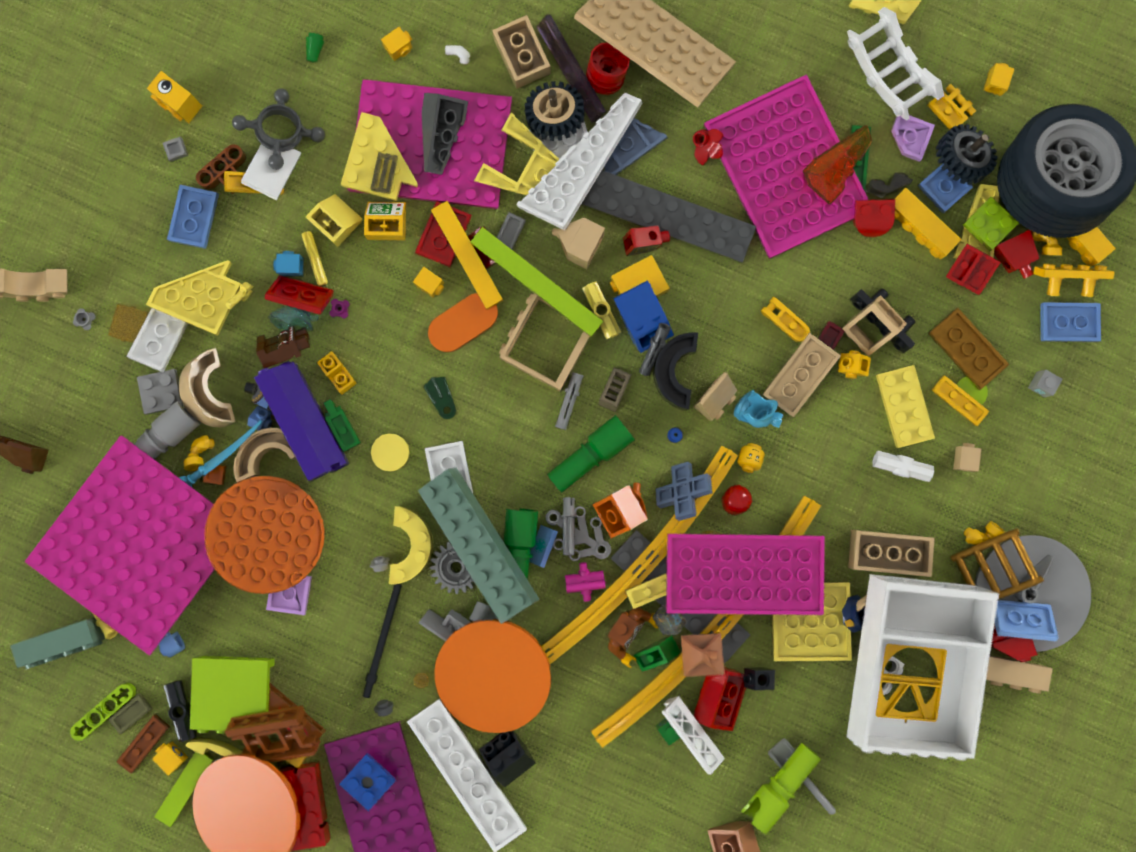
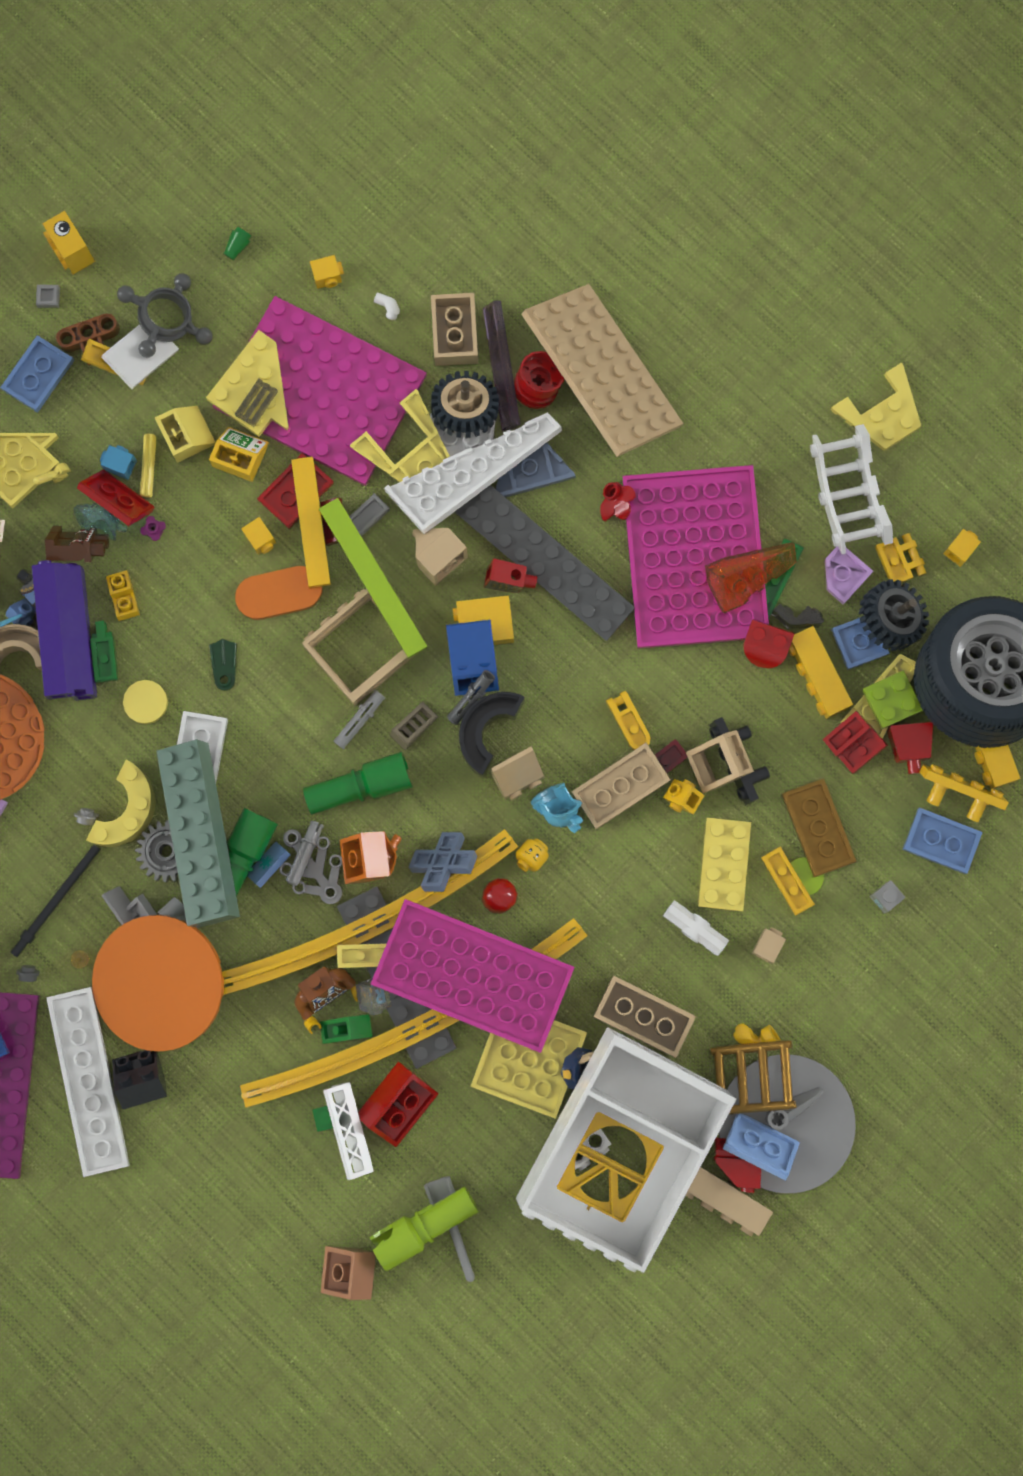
camera: 25 degrees right, 5 degrees down
dark grey wedge [422,93,468,175] -> none
dark pink pin [565,562,606,602] -> none
light yellow piece [582,281,622,340] -> none
blue piece [667,428,683,443] -> none
nougat piece [681,633,724,677] -> none
black brick [743,667,775,691] -> none
yellow arm [1030,230,1062,255] -> none

